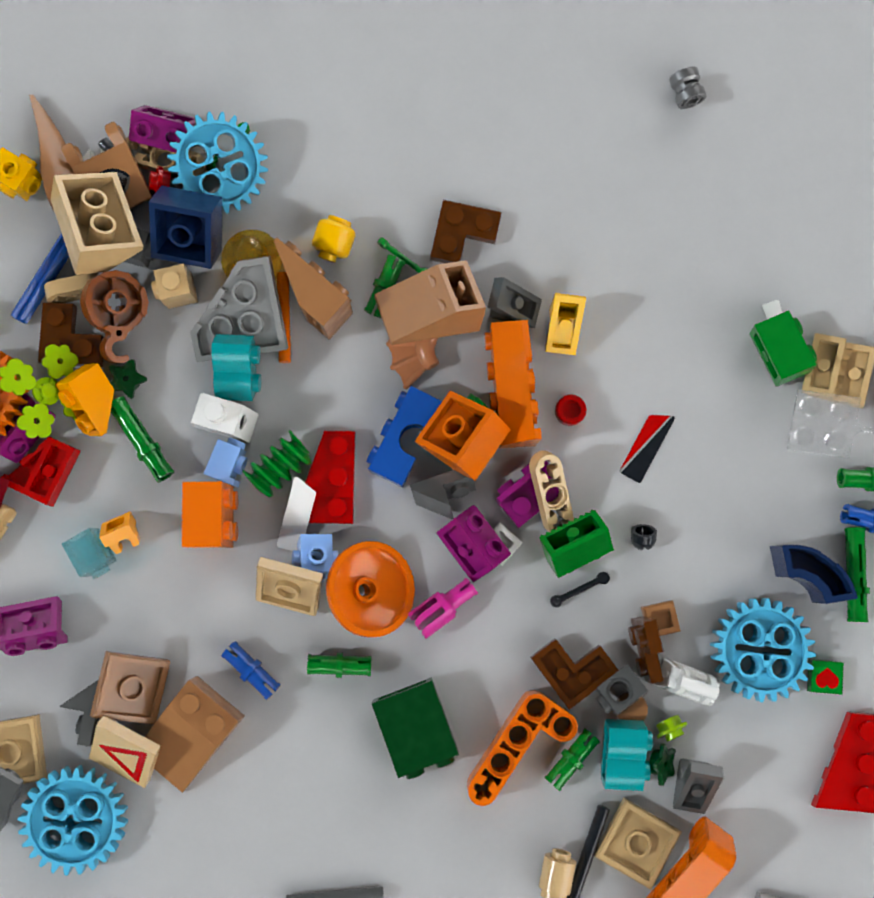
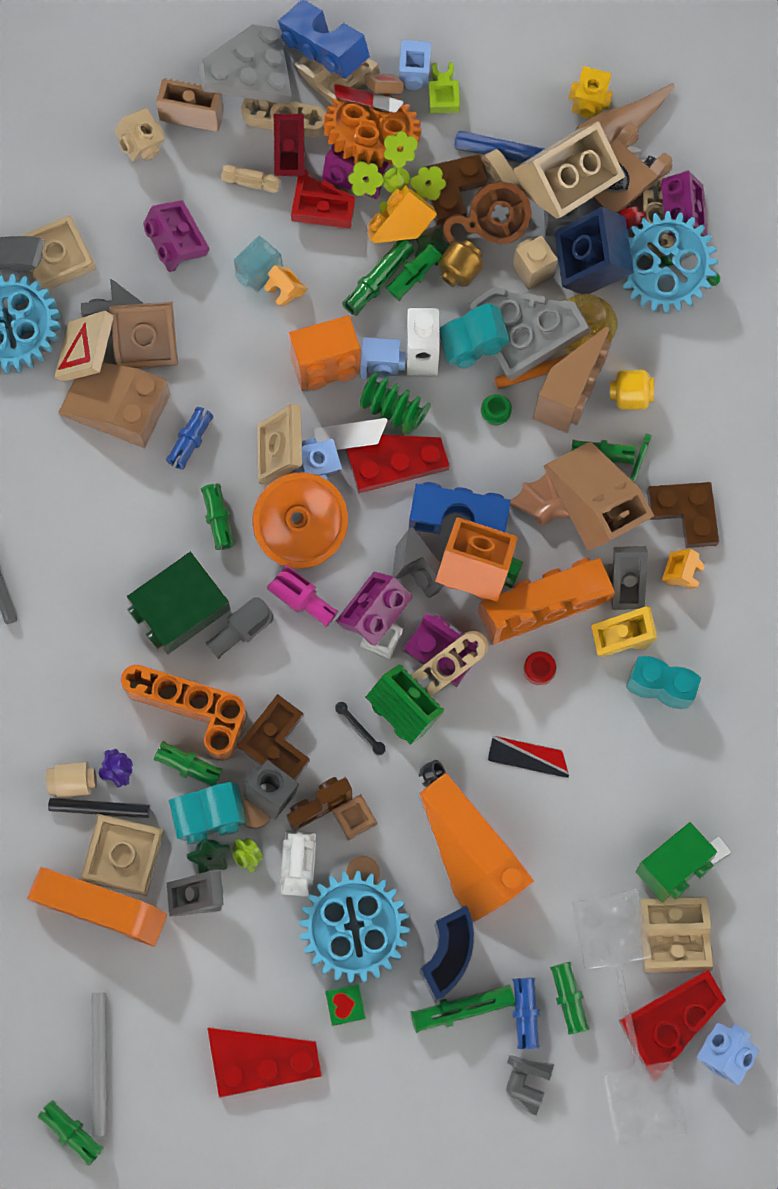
camera: 75 degrees right, 10 degrees down
none -> dark purple plant [98,748,133,787]
none -> dark grey arm [206,597,274,659]
none -> medium nougat tile [346,856,380,885]
none -> green pin [385,243,442,301]
none -> orange wedge [419,773,534,922]
none -> pearl gold head [438,240,483,287]
none -> green plate [480,394,512,425]
none -> teal brick [626,656,701,709]
none -> light orange tile [661,549,705,589]

